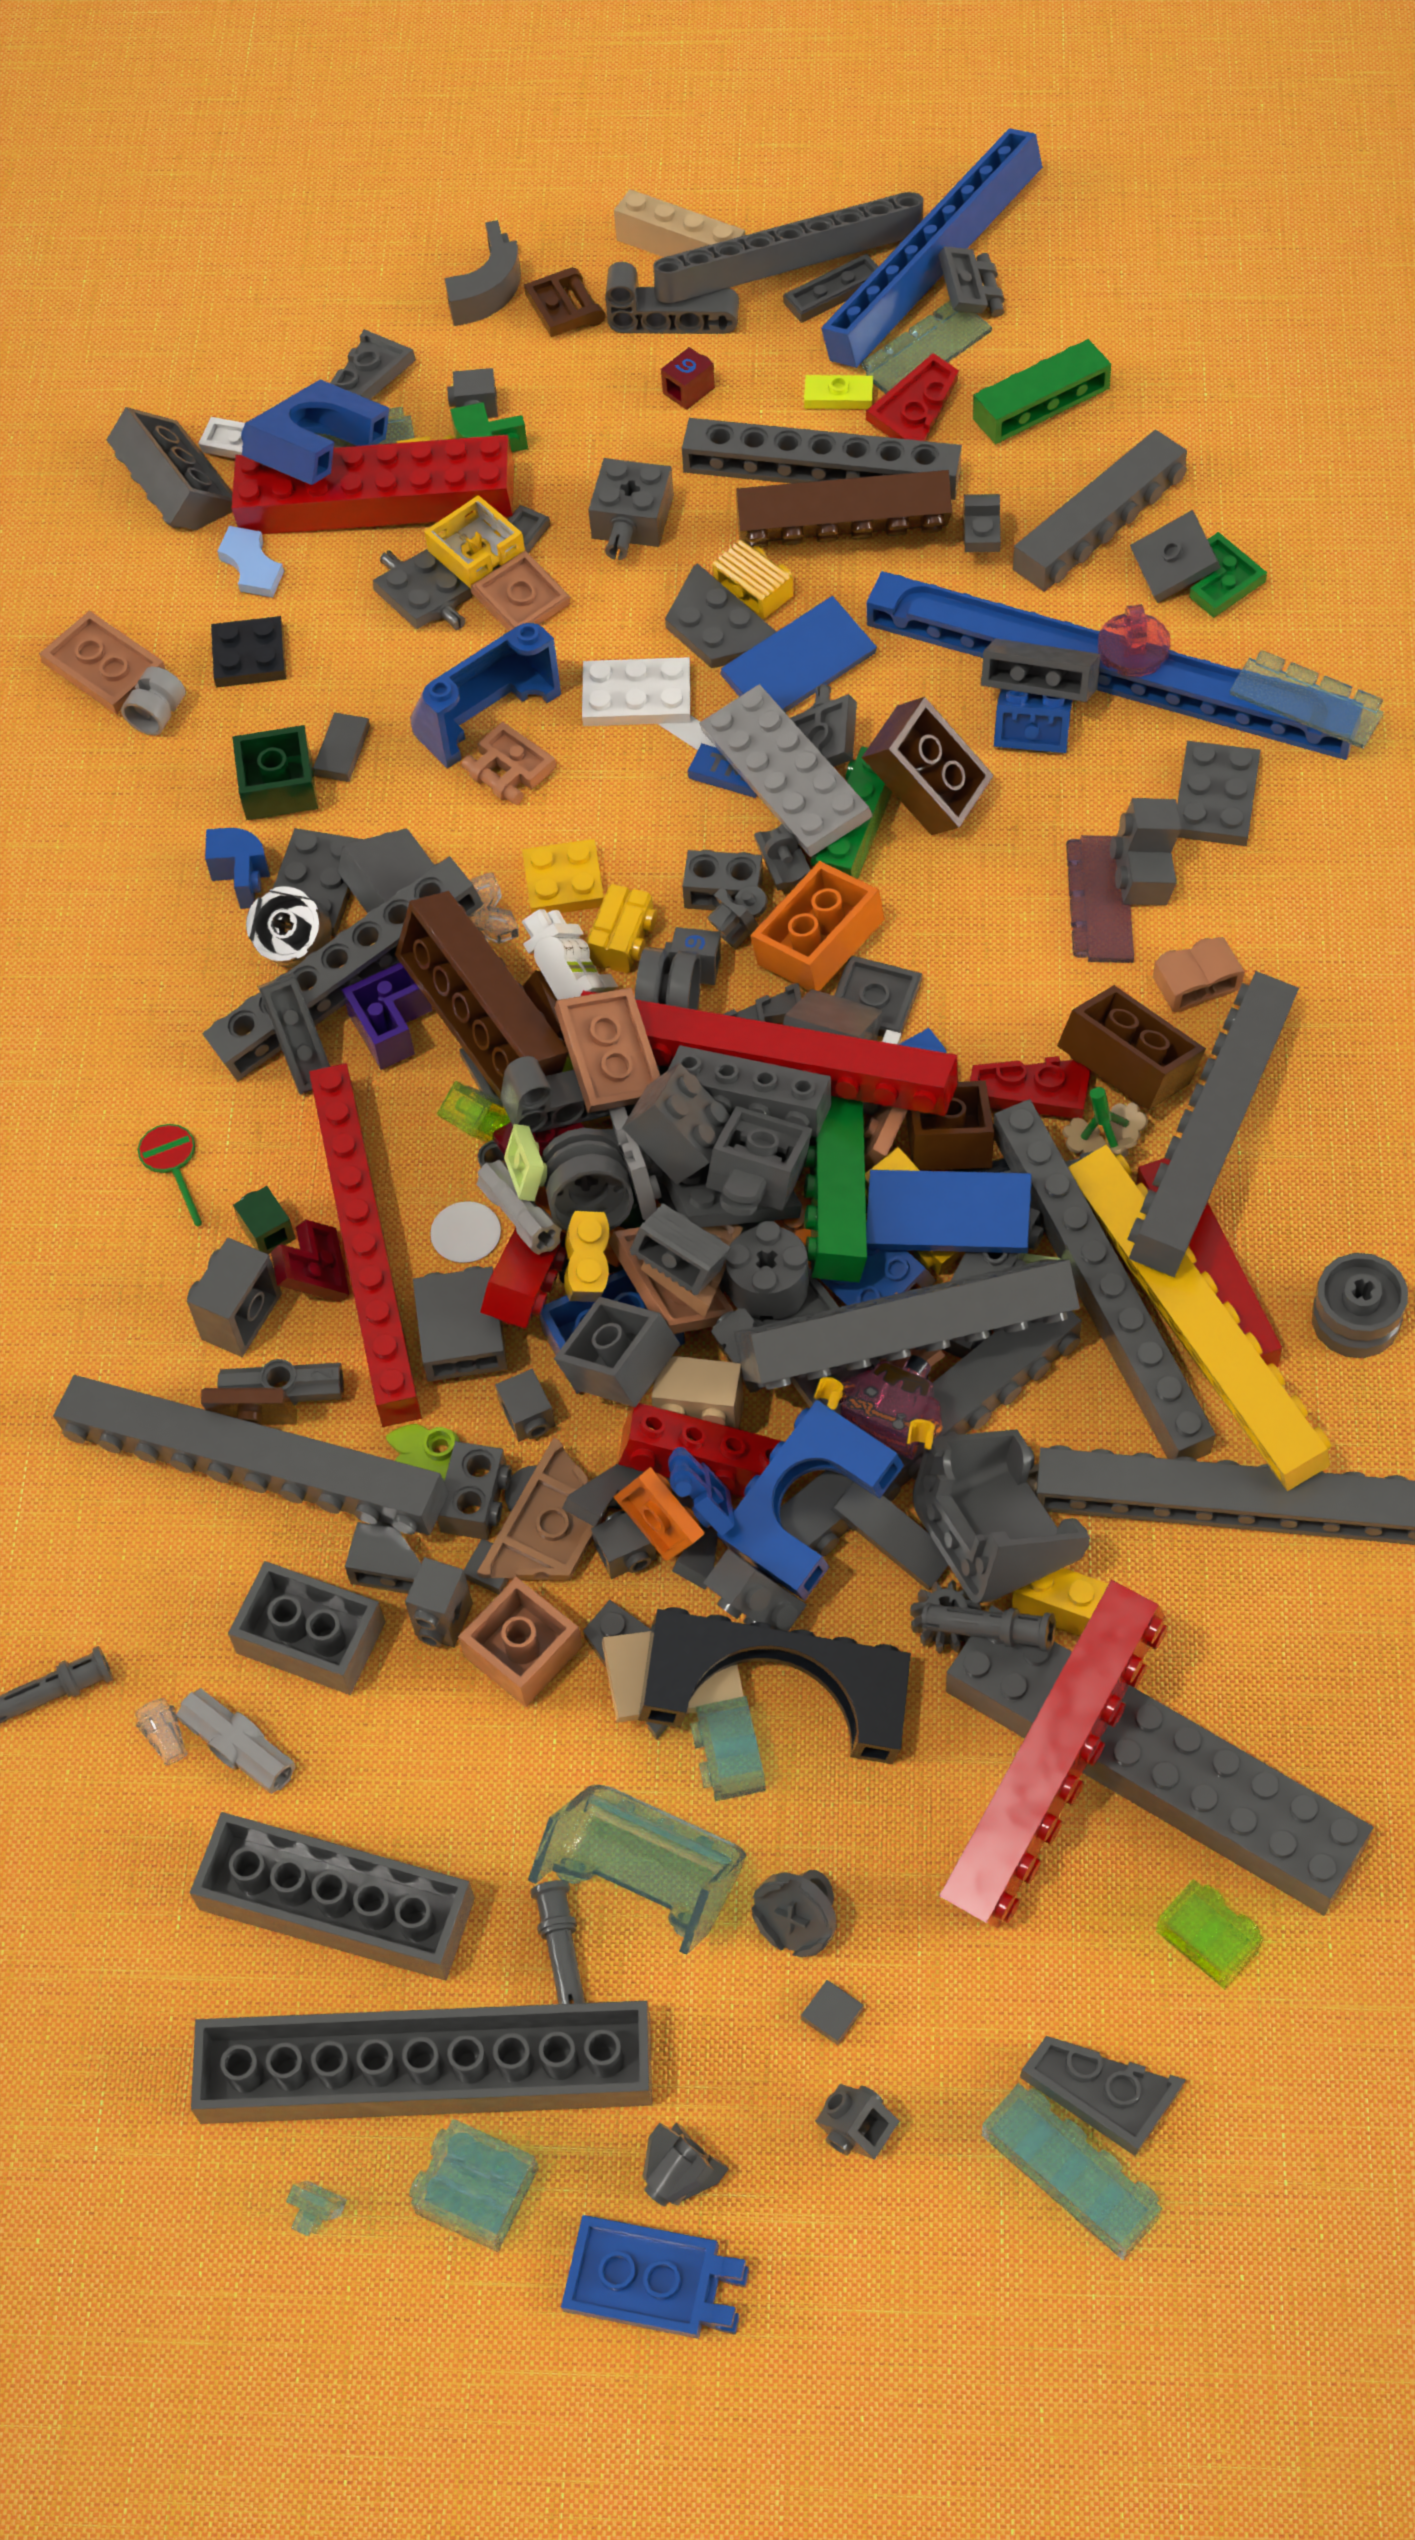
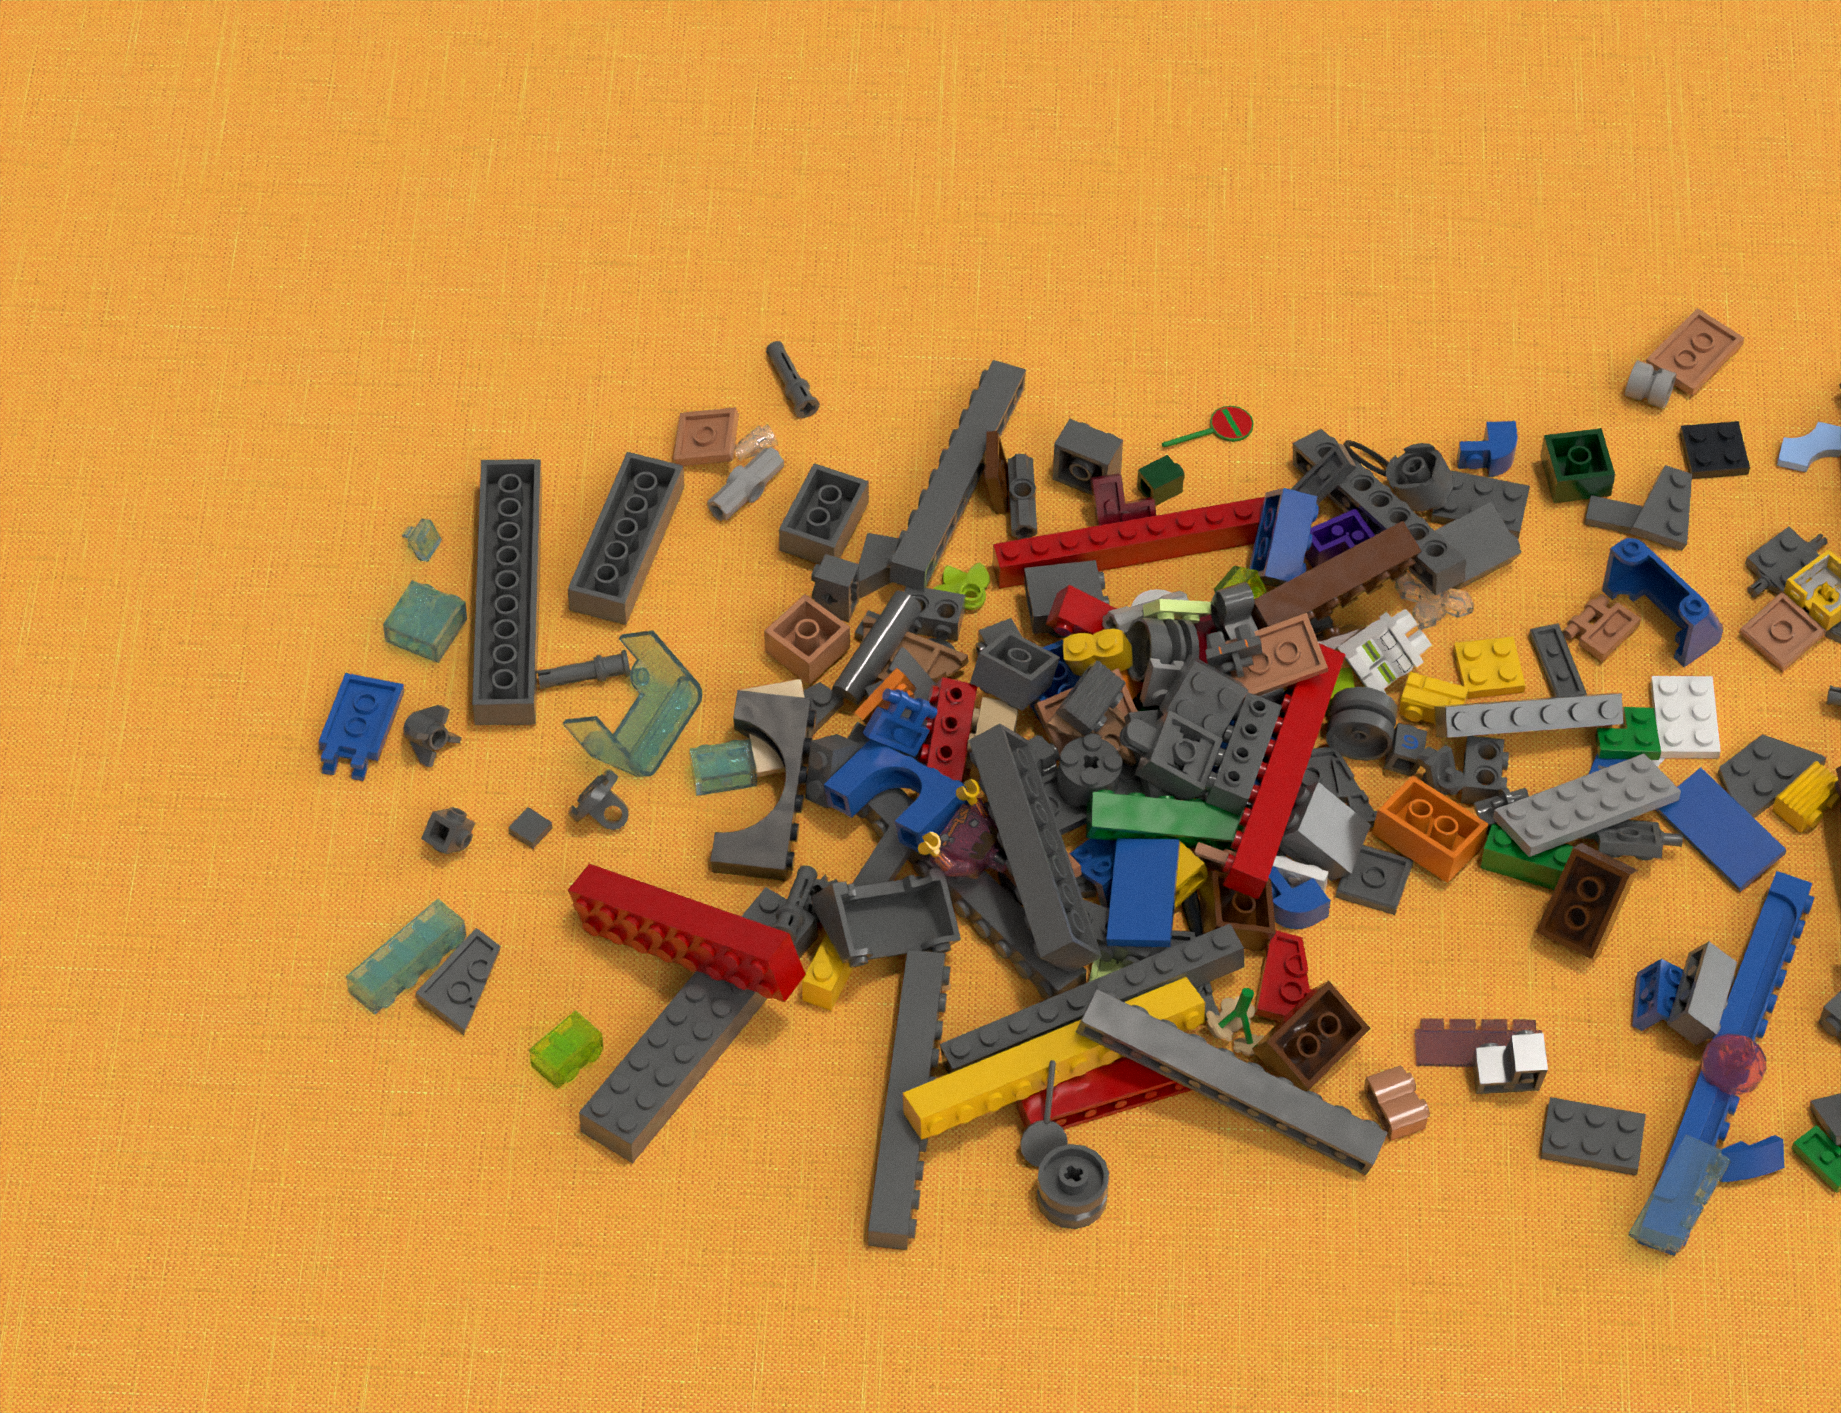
camera: 85 degrees right, 5 degrees down
none -> nougat plate [673,407,739,466]
none -> dark grey brick [832,591,921,705]
none -> dark grey piece [1020,1060,1068,1167]
none -> dark grey hips [1205,624,1263,678]
none -> blue brick [1247,488,1319,587]
none -> black piece [1343,440,1389,476]
none -> brick [1435,693,1624,738]
none -> dark grey tile [1529,623,1587,697]
none -> green plate [1595,707,1661,760]
none -> dark grey wing [1628,465,1692,551]
none -> blue slope [1716,1135,1785,1182]

